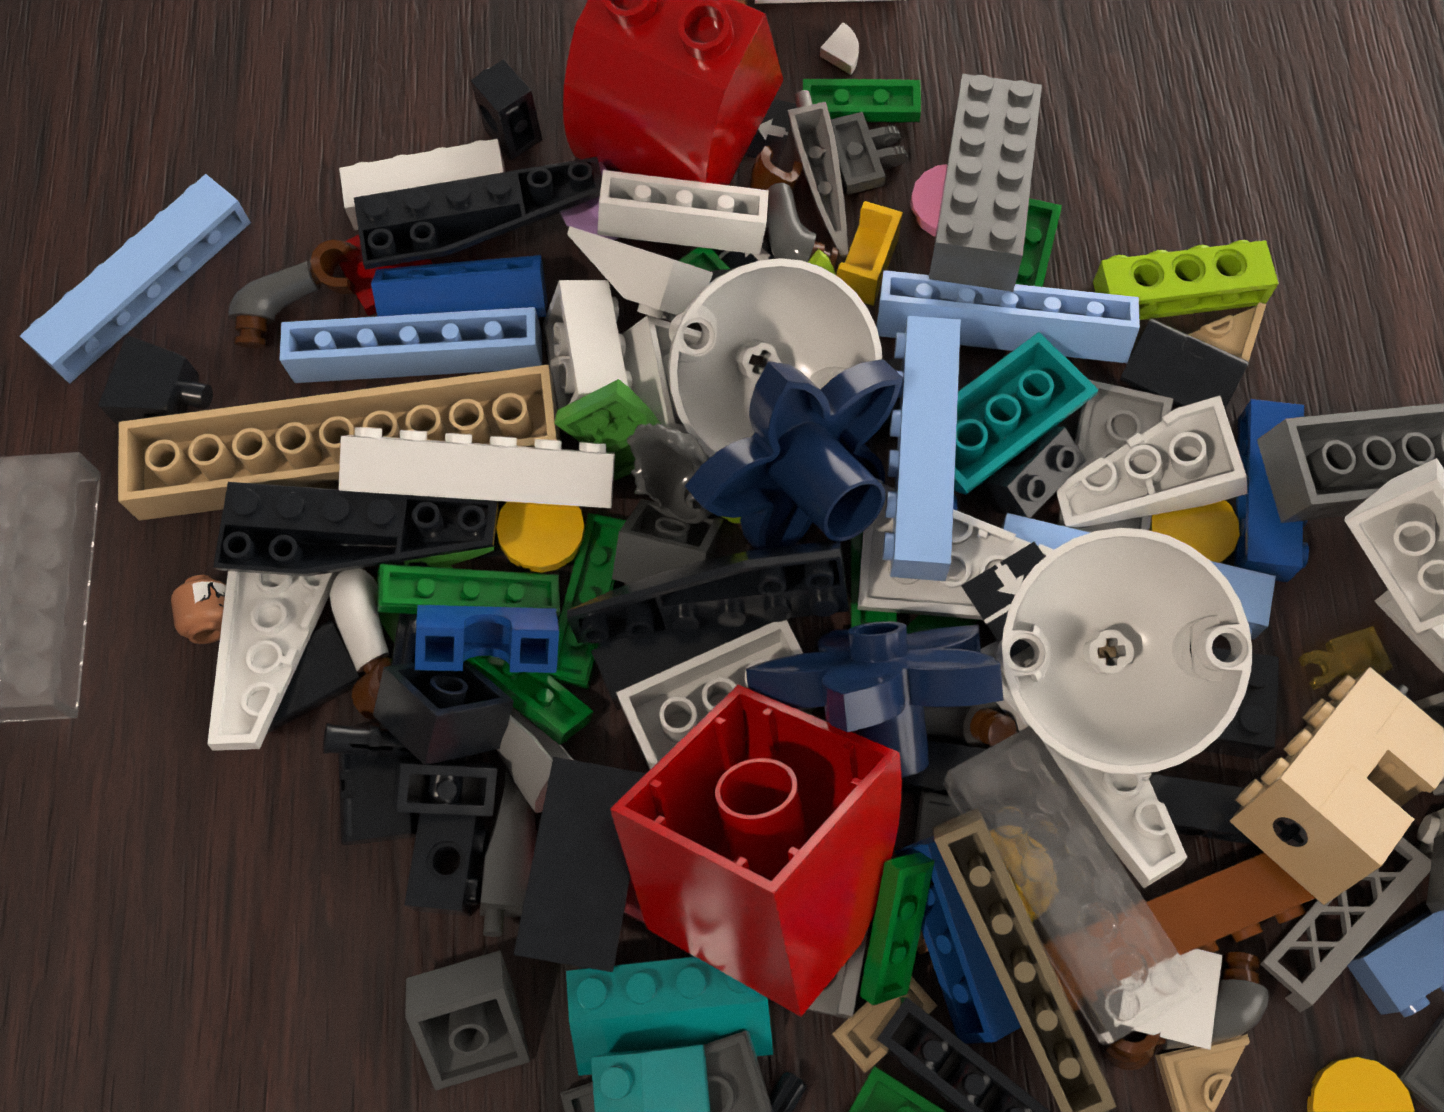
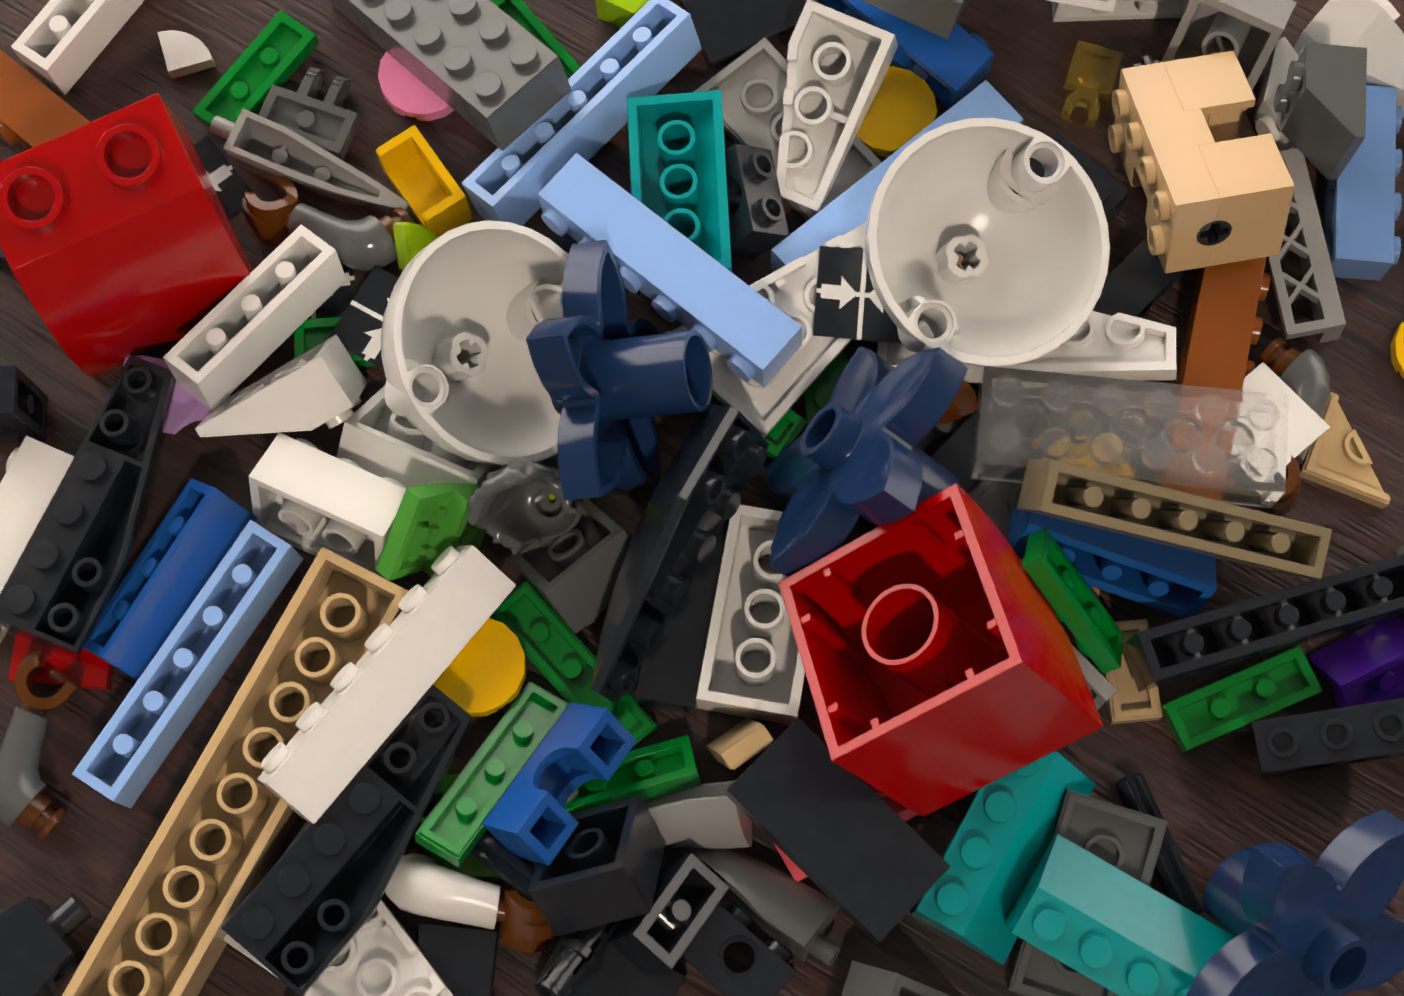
camera: 55 degrees left, 5 degrees up
none -> tan tile [707,718,773,770]

